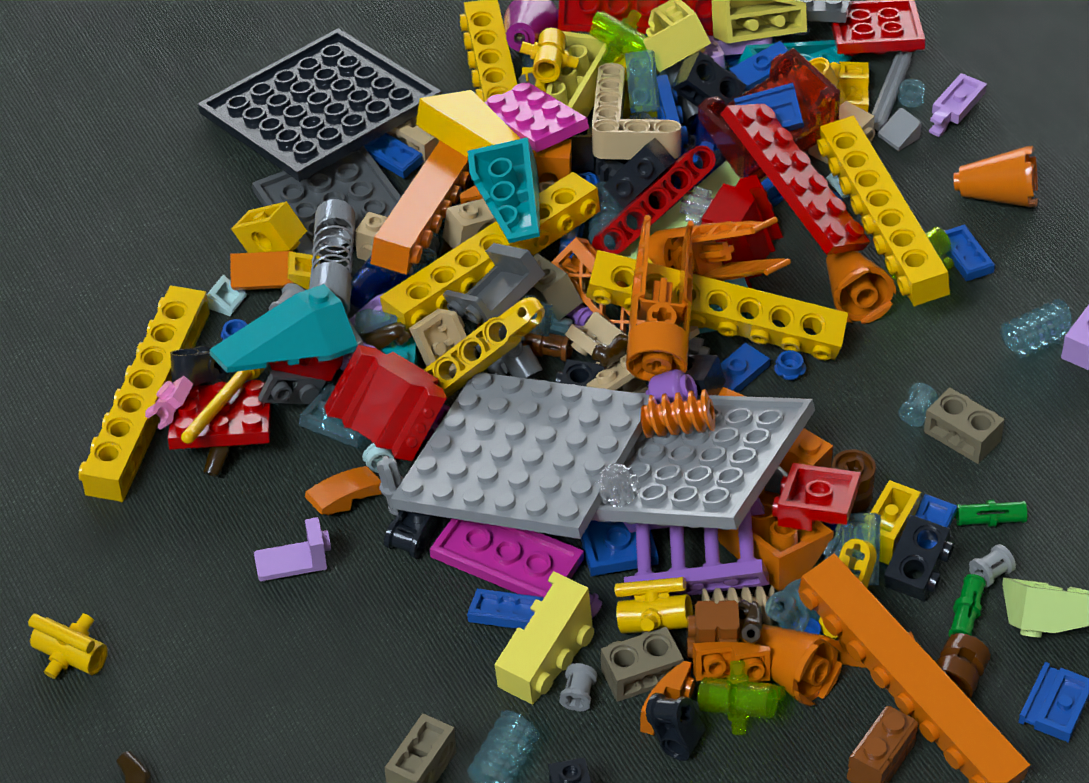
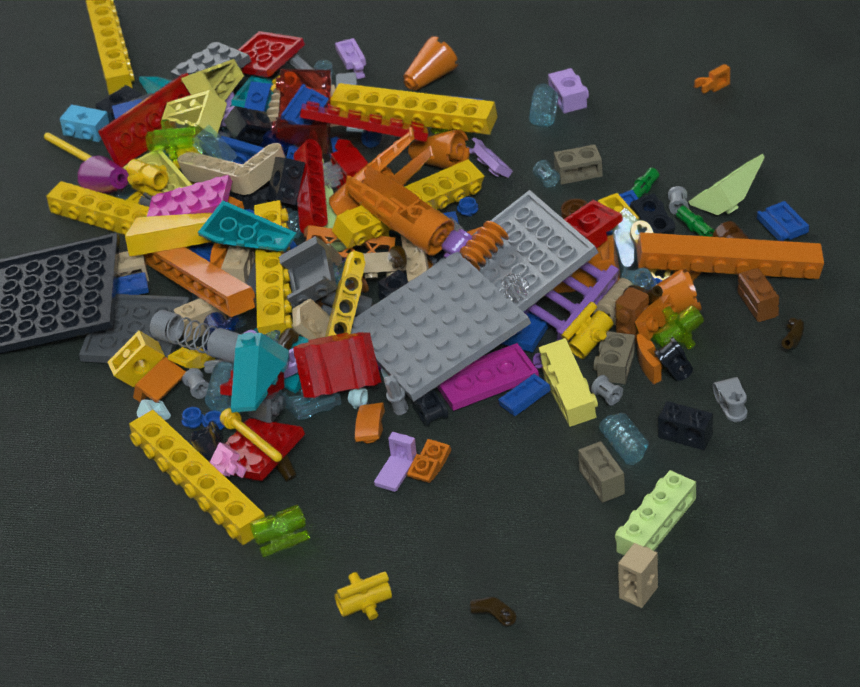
camera: 50 degrees left, 5 degrees down
none -> clear neon green pin [250,505,310,557]
none -> orange slope [407,439,451,483]
none -> lavender plate [467,137,513,178]

